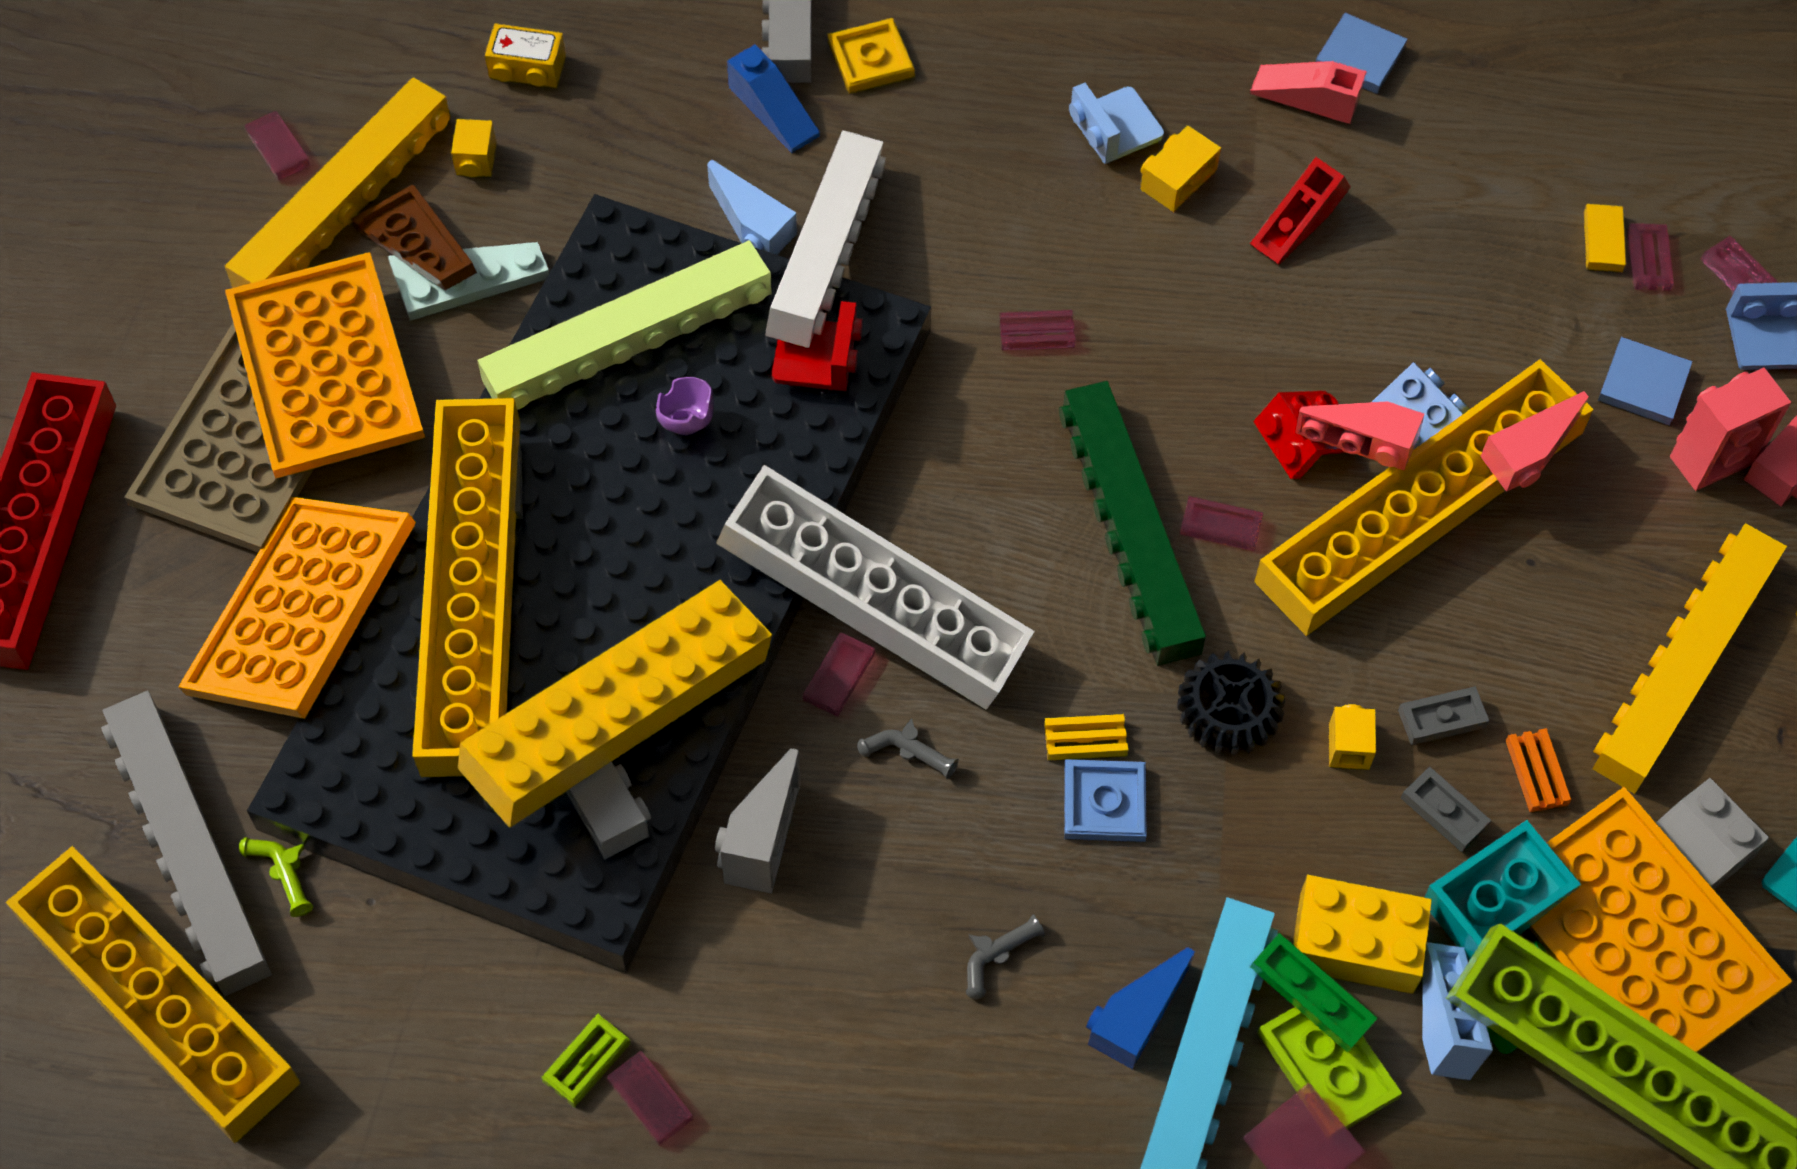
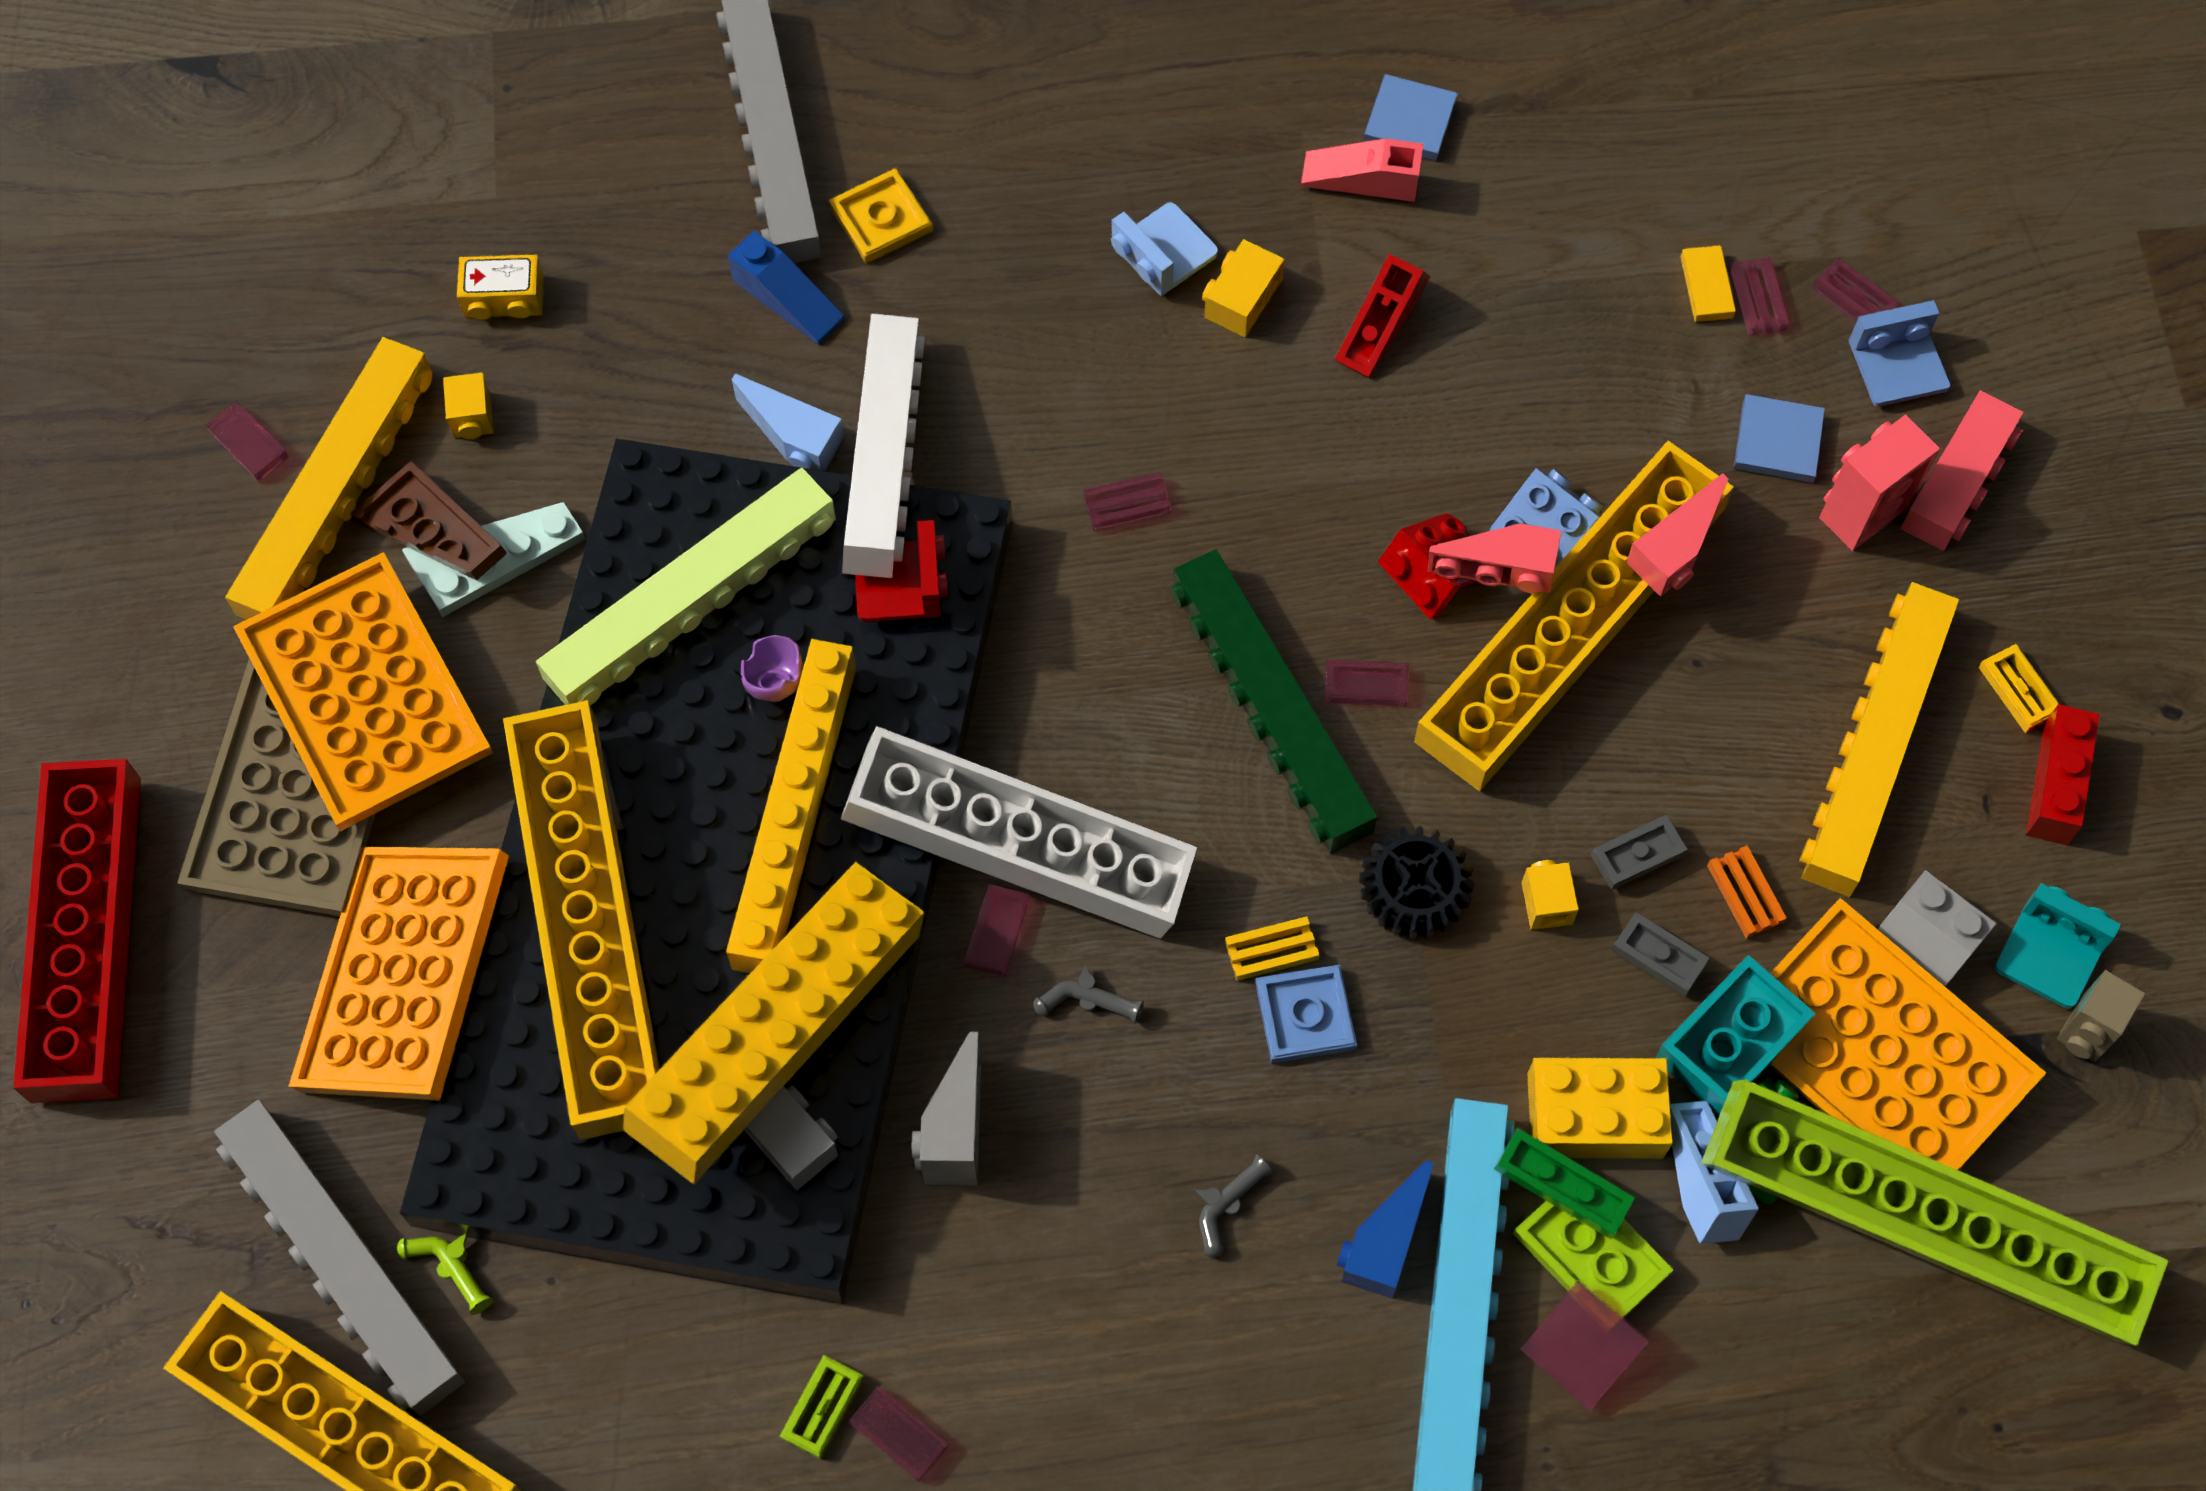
camera: 10 degrees left, 5 degrees up
none -> yellow brick [726,639,856,973]

